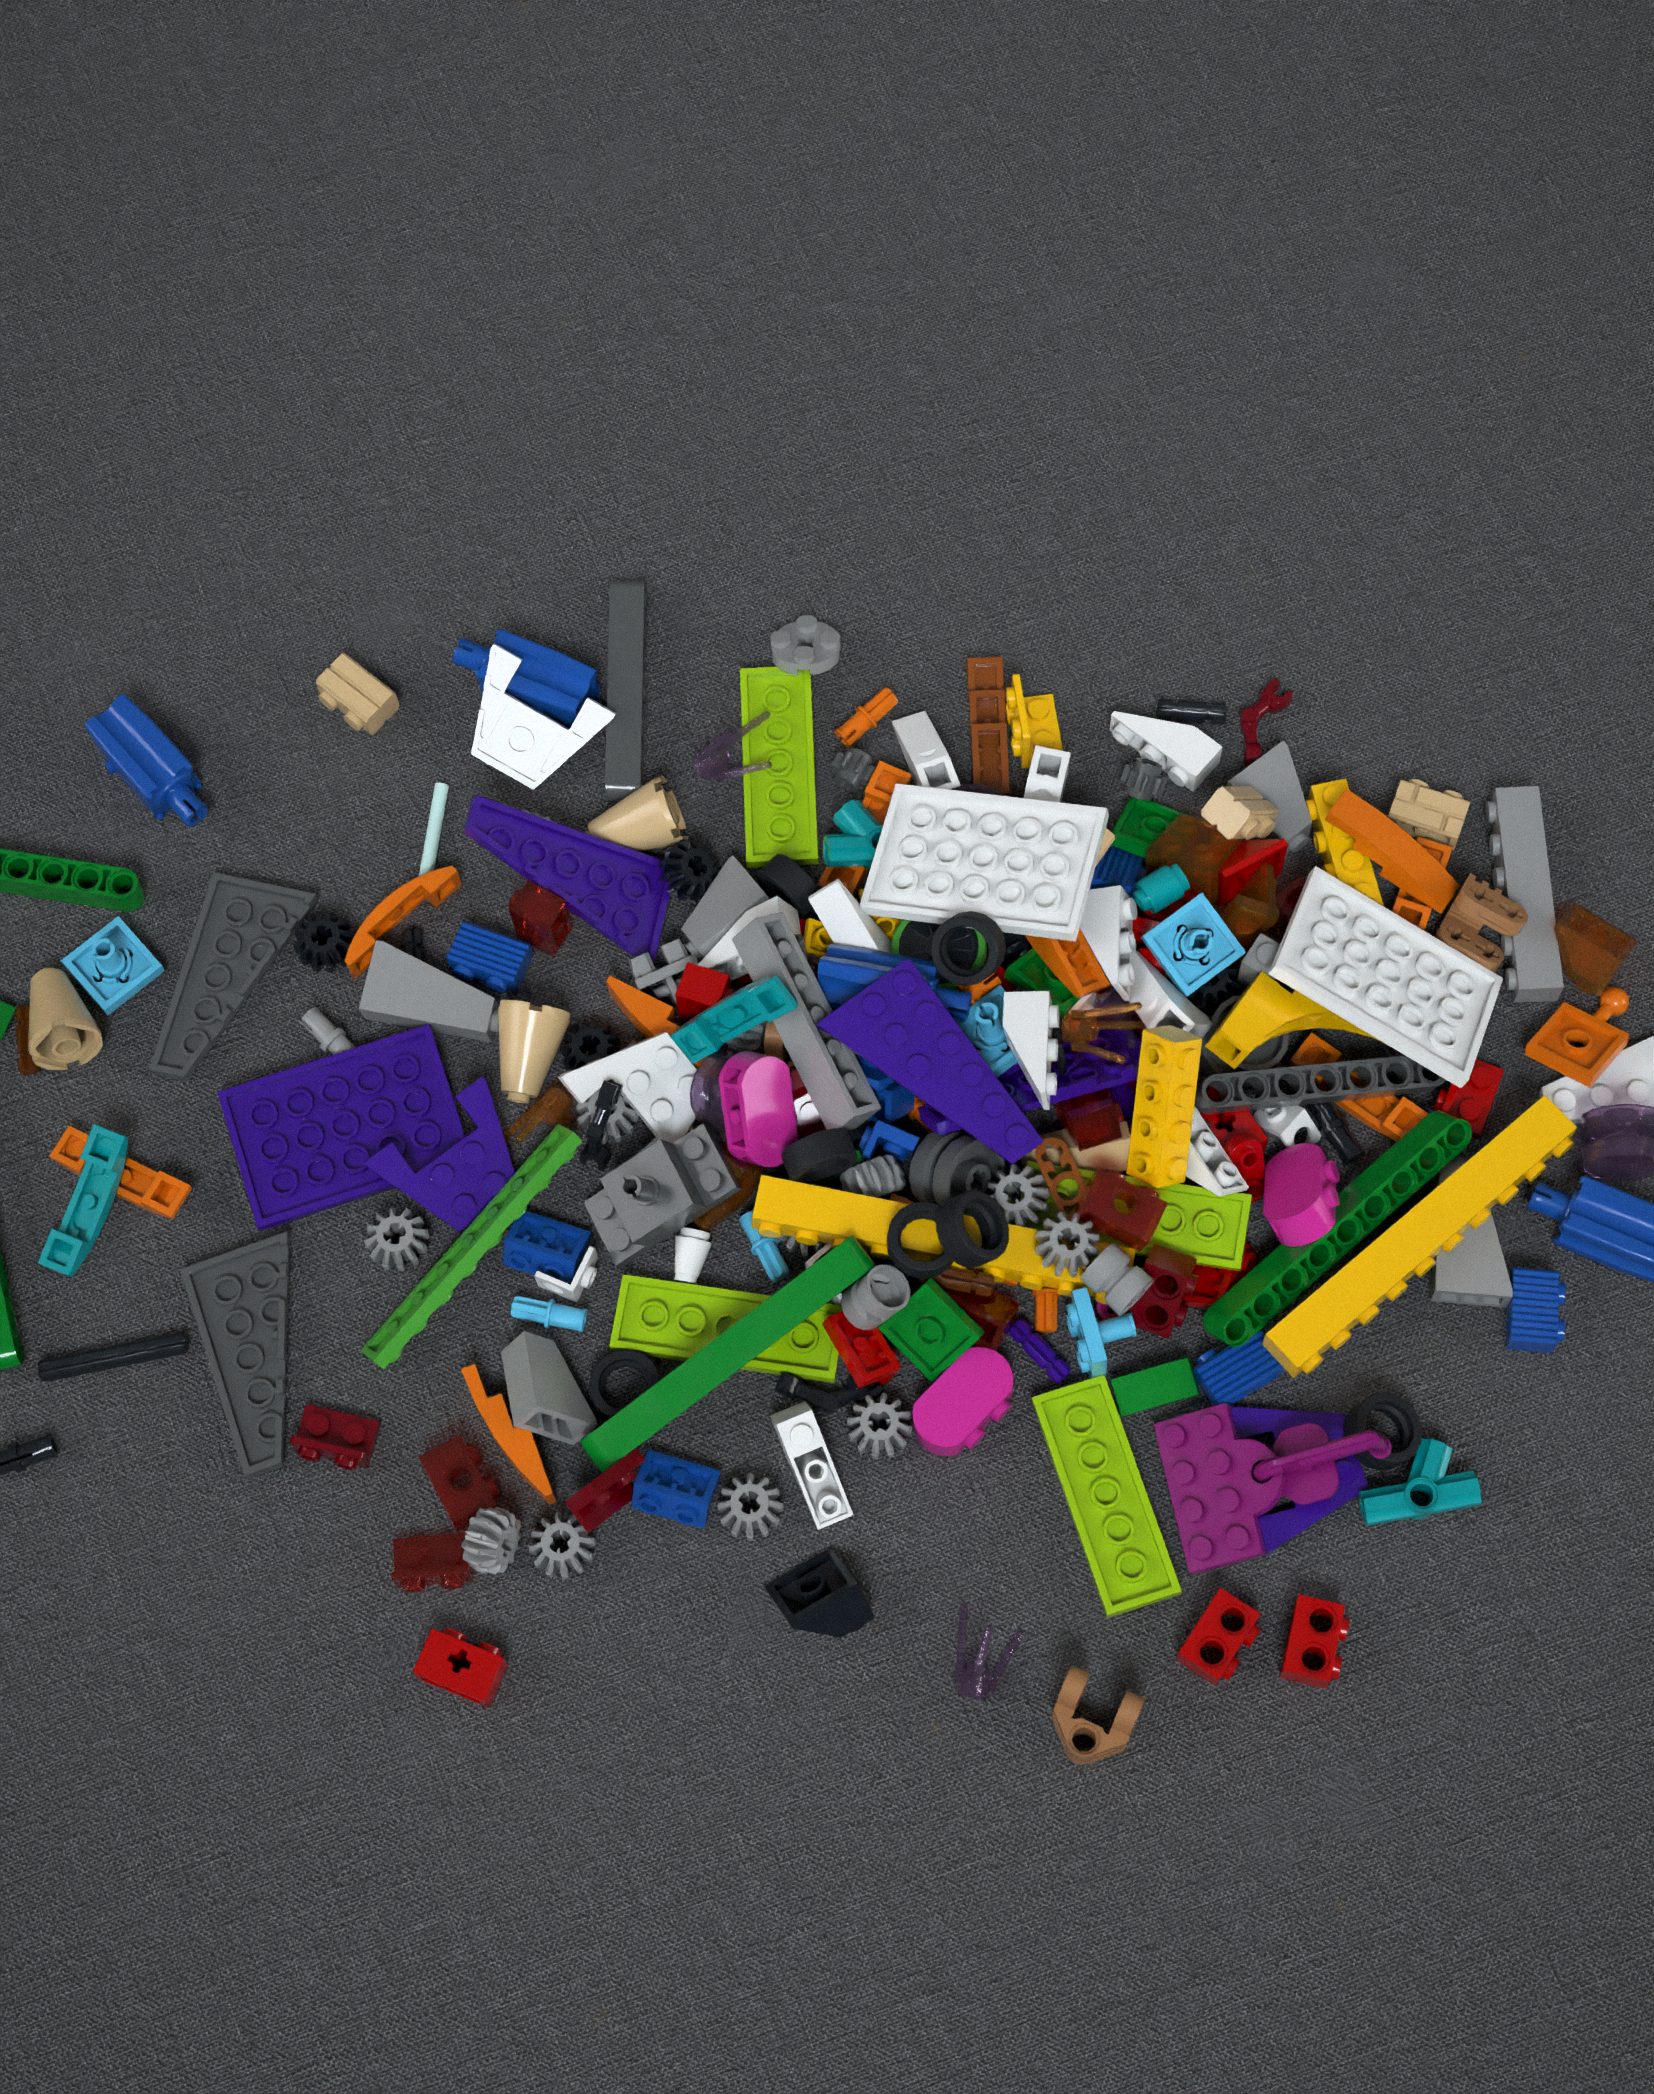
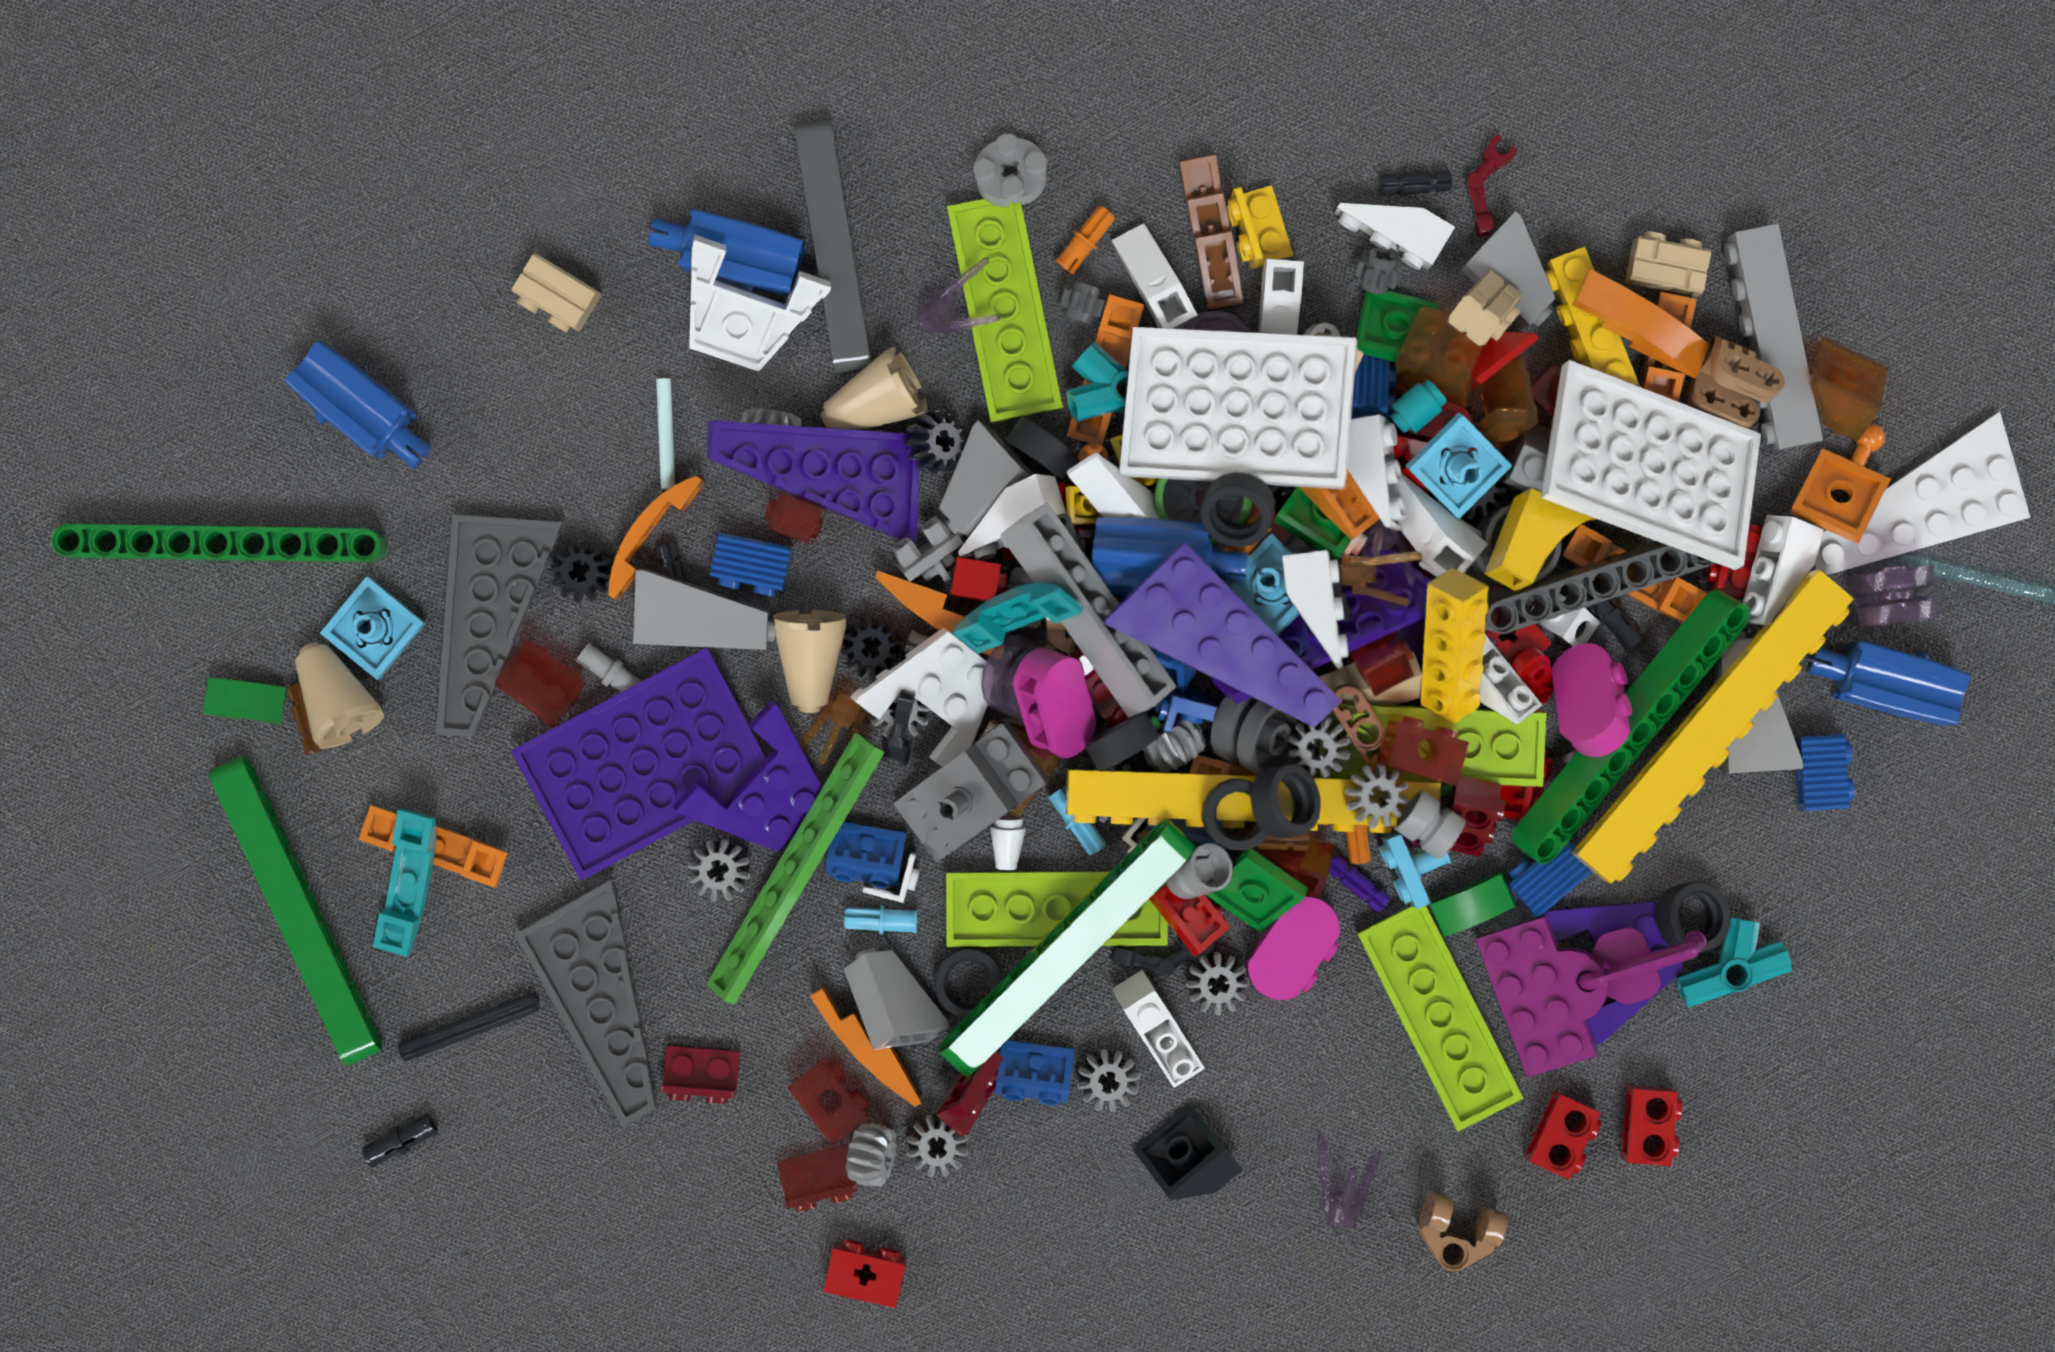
camera: 15 degrees left, 20 degrees up
none -> clear red bracket [494,640,585,728]
none -> white slope [1742,515,1824,625]

